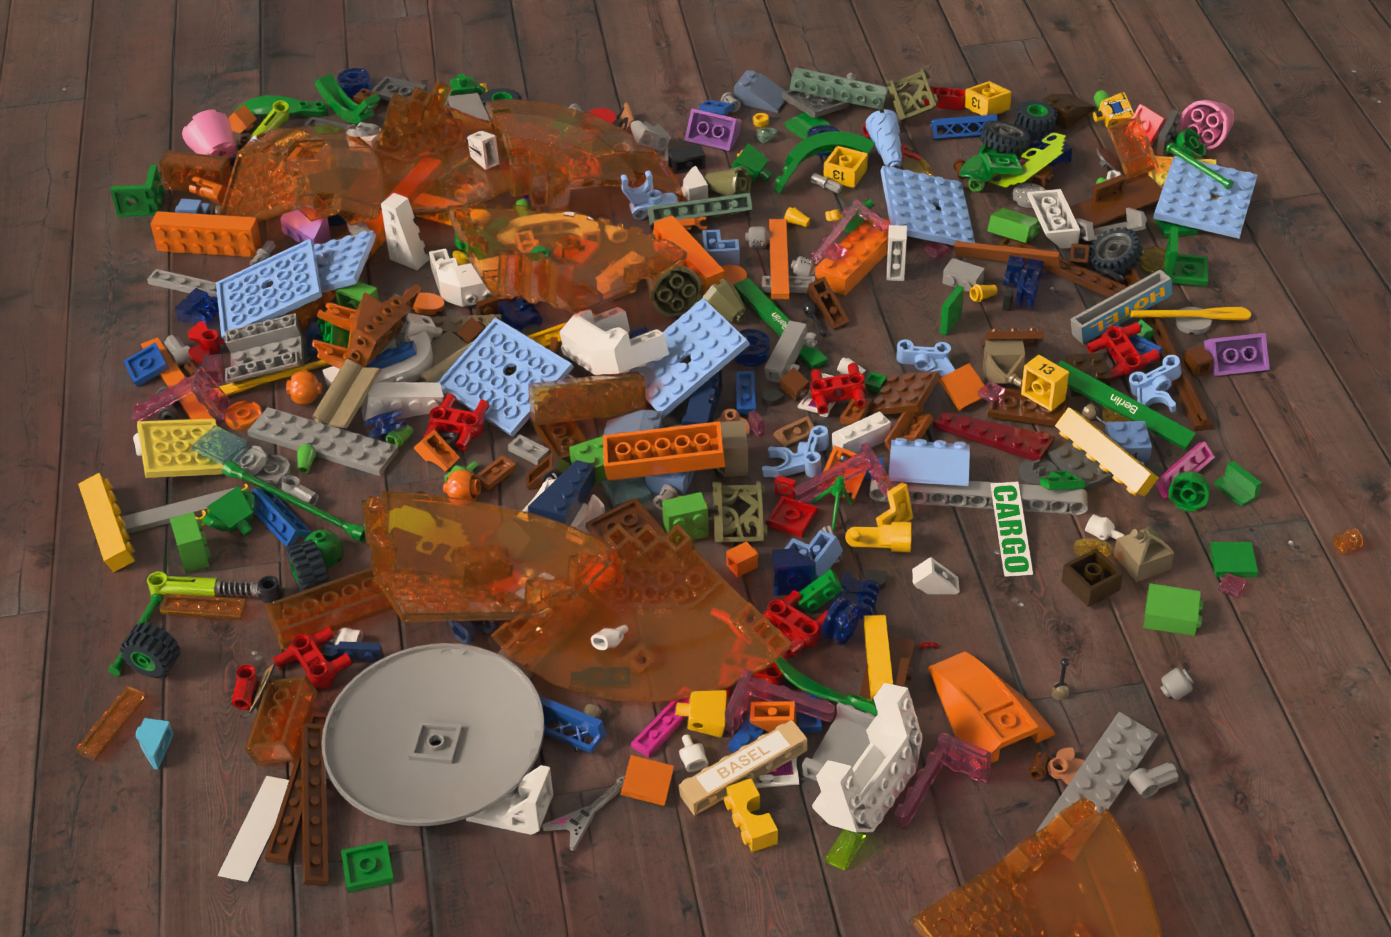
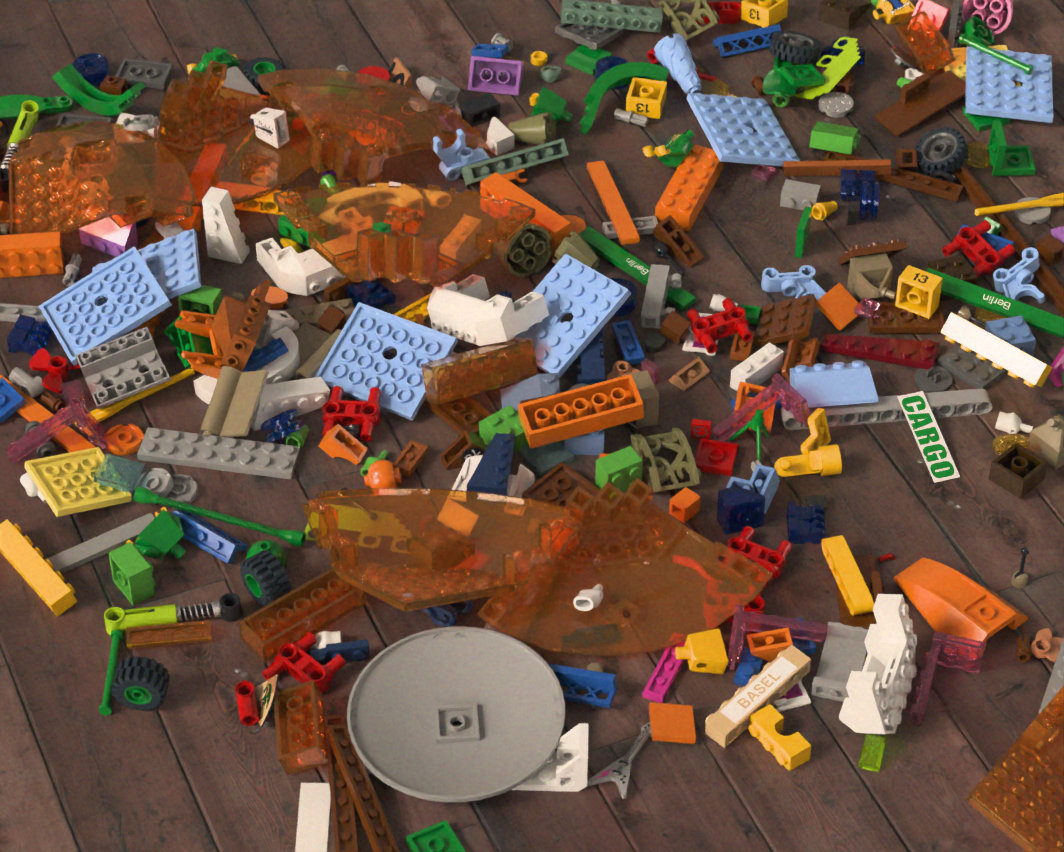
camera: 15 degrees left, 0 degrees up
clear orange plate [75,686,146,761] -> none
medium azure slope [136,718,174,770] -> none
light grey piece [281,476,319,506] -> none
orange plant [286,371,322,405] -> none
bright green cone [297,444,316,474] -> none
dark blue hinge [306,318,323,357] -> none
light grey plate [508,435,550,465] -> none
light grey bush [653,484,678,510] -> none
white piece [679,734,709,772] -> none
medium blue brick [702,229,740,266] -> none
sand blue slope [734,70,786,113] -> none
light grey head [745,226,770,249] -> none
light blue piece [762,425,829,478] -> none
green plant [774,653,878,717] -> none
yellow cone [784,207,811,228] -> none
light grey head [790,256,816,276] -> none
green bracket [799,569,843,614] -> none
clear pink bracket [810,199,890,265] -> none
clear pink tile [822,242,847,262] -> none
clear blue wheel [822,597,861,645] -> none
white brick [886,225,907,281] -> none
white slope [912,557,960,594] -> none
black wheel [1014,100,1058,140] -> none
white slope [1027,189,1080,248] -> none
green tile [1040,471,1085,490] -> none
brick [1070,270,1173,344] -> none
light grey panel [1075,208,1147,241] -> none

